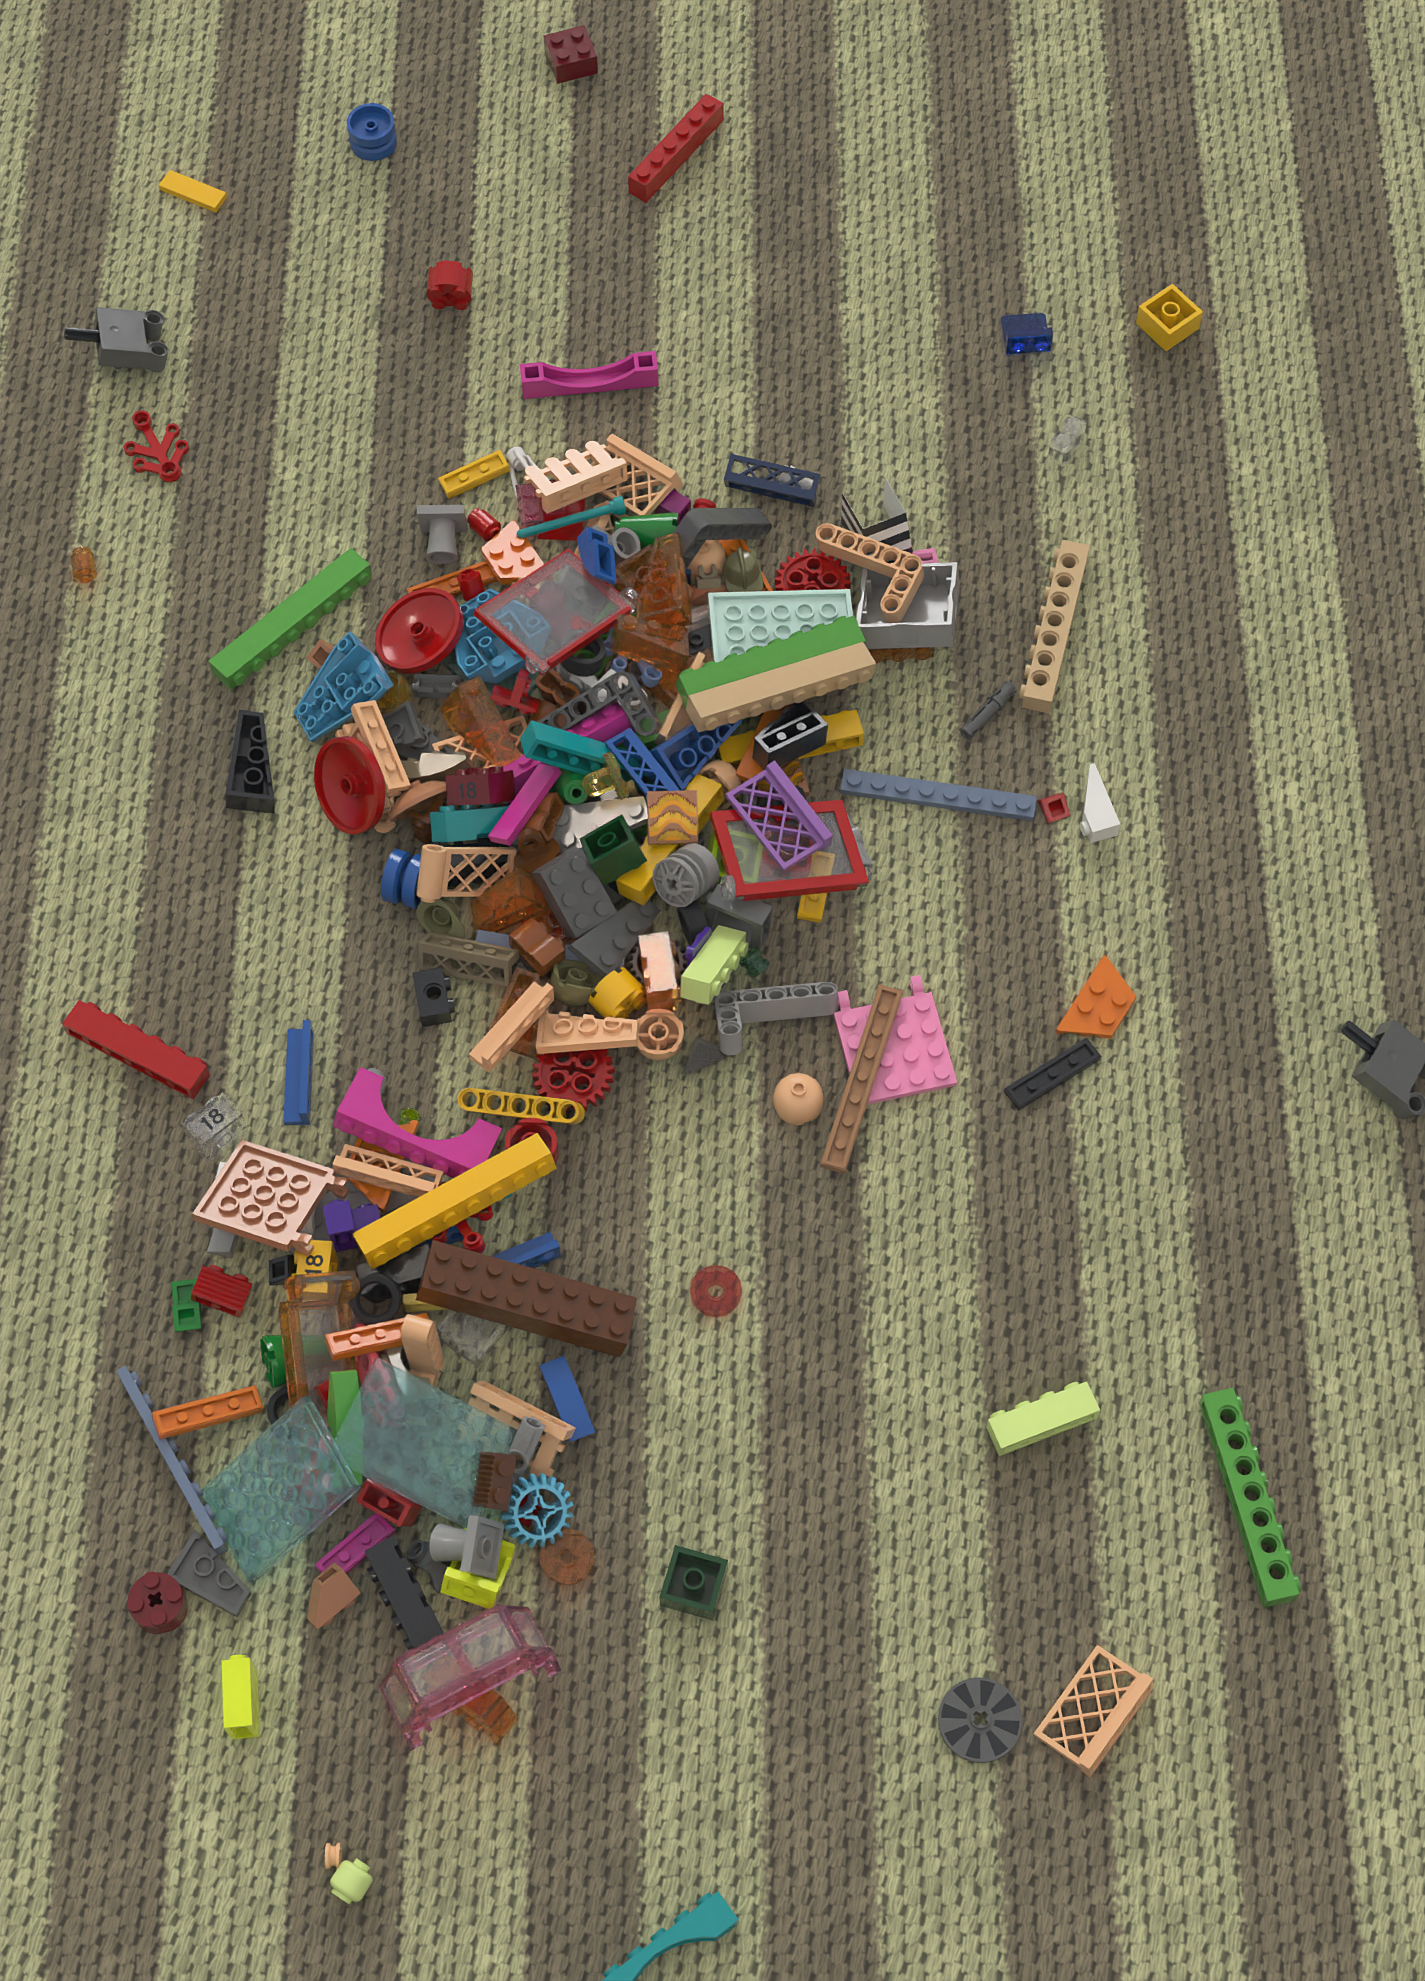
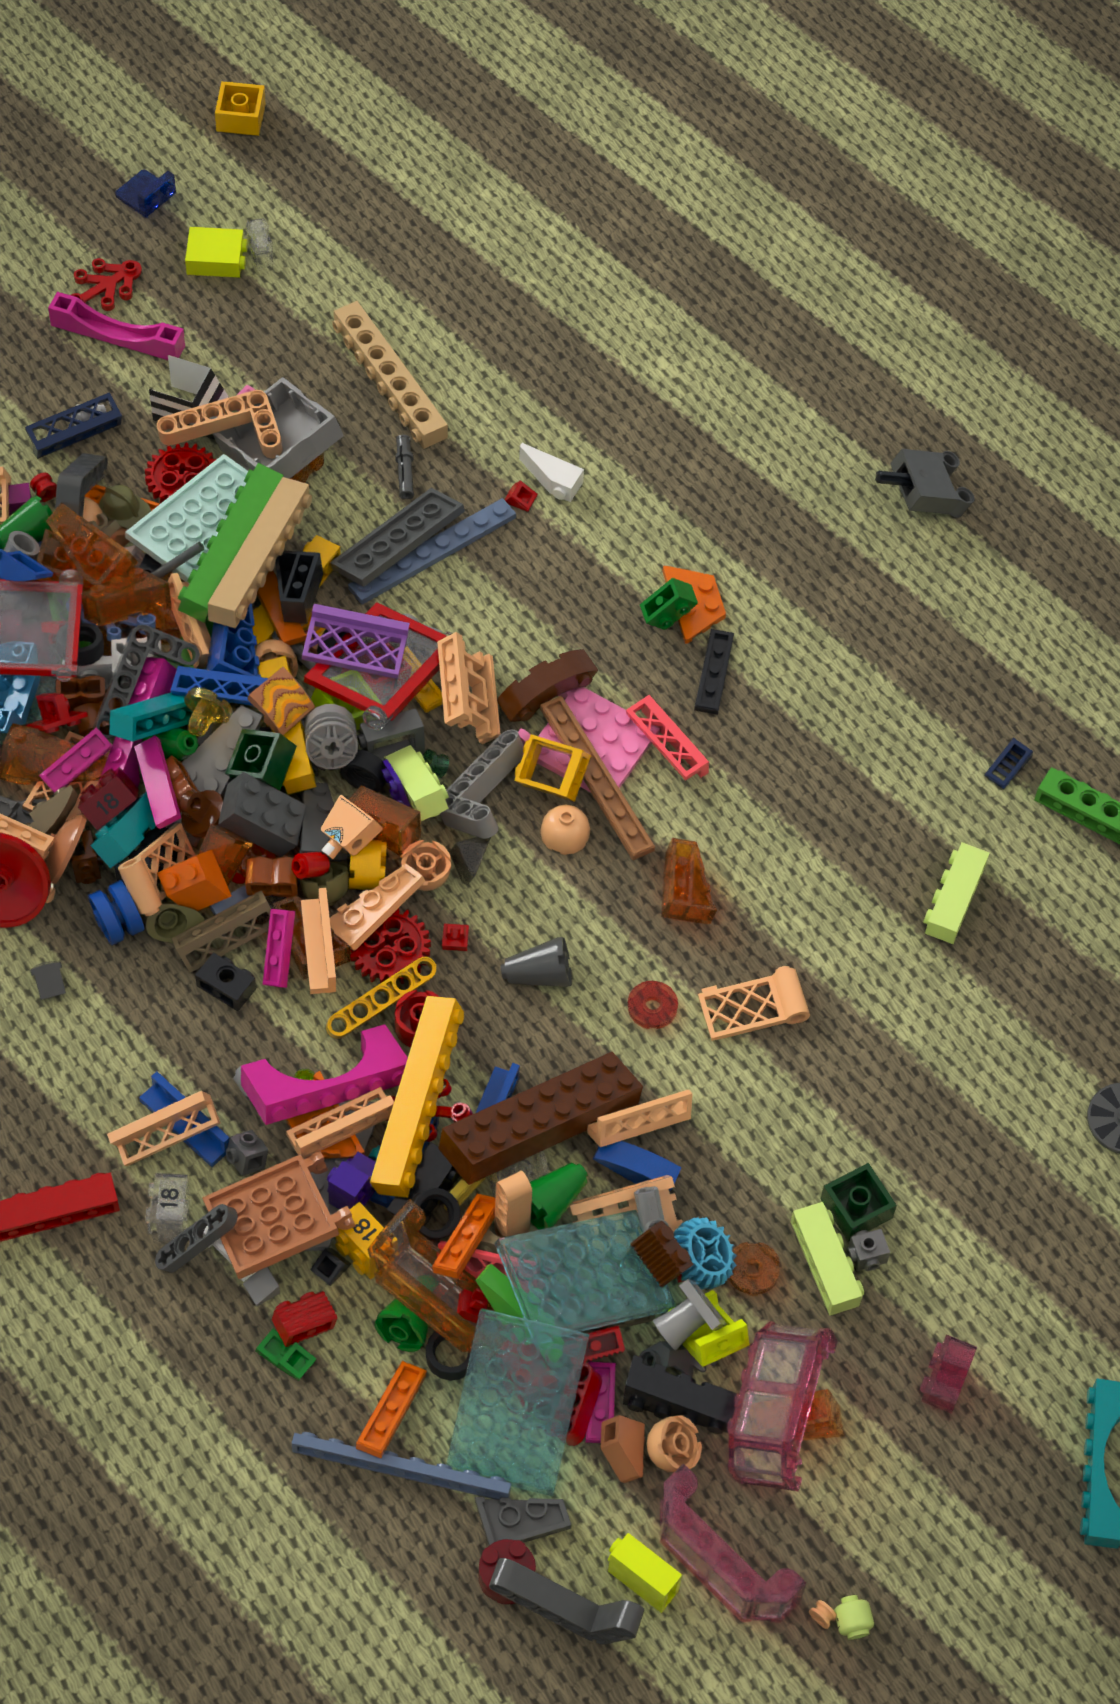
camera: 50 degrees left, 5 degrees down
none -> dark grey tile [30,961,66,1000]
none -> dark pink tile [39,727,113,793]
none -> dark pink arch [48,292,185,360]
none -> red plant [71,258,142,311]
none -> light nougat fence [107,1091,221,1166]
none -> dark grey piece [143,542,204,587]
none -> dark grey beam [155,1204,238,1273]
none -> orange slope [157,850,232,911]
none -> neon yellow brick [185,227,248,278]
none -> dark grey brick [226,1130,268,1176]
none -> dark pink tile [262,909,295,988]
none -> red brick [291,852,330,879]
none -> light nougat torso [321,795,383,859]
none -> dark grey plate [330,488,465,587]
none -> light nougat fence [437,632,501,744]
none -> red tile [442,923,469,951]
none -> dark grey beam [489,1558,644,1645]
none -> reddish brown brick [497,649,598,722]
none -> dark grey cone [501,937,572,987]
none -> yellow window [514,734,591,802]
none -> green cone [530,1163,588,1233]
none -> red beam [552,1362,602,1446]
none -> light nougat fence [587,1089,693,1147]
none -> coral fence [626,695,709,781]
none -> green brick [640,578,698,630]
none -> light nougat cylinder [646,1415,702,1472]
none -> clear pink windscreen [660,1463,806,1623]
none -> clear orange wedge [661,838,717,924]
none -> light nougat piece [698,966,810,1041]
none -> yellowish green brick [791,1202,864,1316]
none -> flat silver brick [846,1229,890,1271]
none -> clear pink brick [919,1335,977,1414]
none -> dark blue slope [984,738,1033,789]

